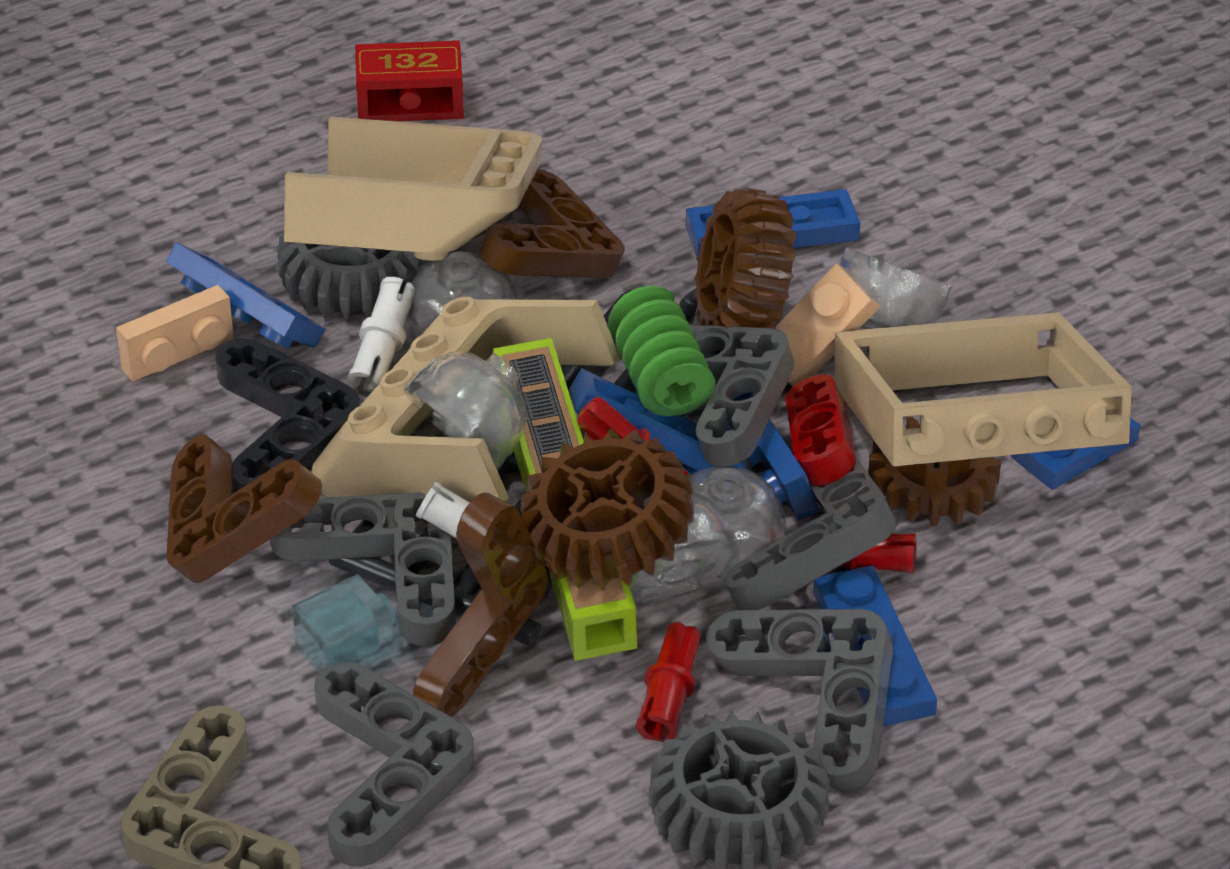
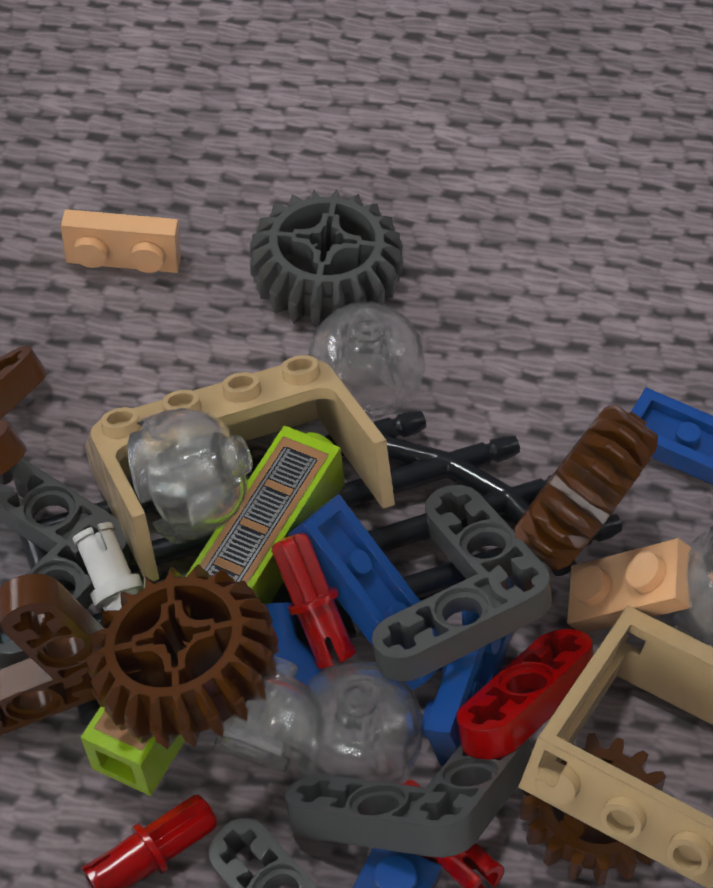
camera: 40 degrees right, 10 degrees up
plate [165,242,326,348] -> none
black beam [215,339,360,493] -> none
tan windscreen [284,117,542,261] -> none
white pin [347,277,417,392] -> none
red brick [355,40,464,122] -> none
reddish brown beam [479,168,625,278] -> none
bright green piece [608,285,716,417] -> none

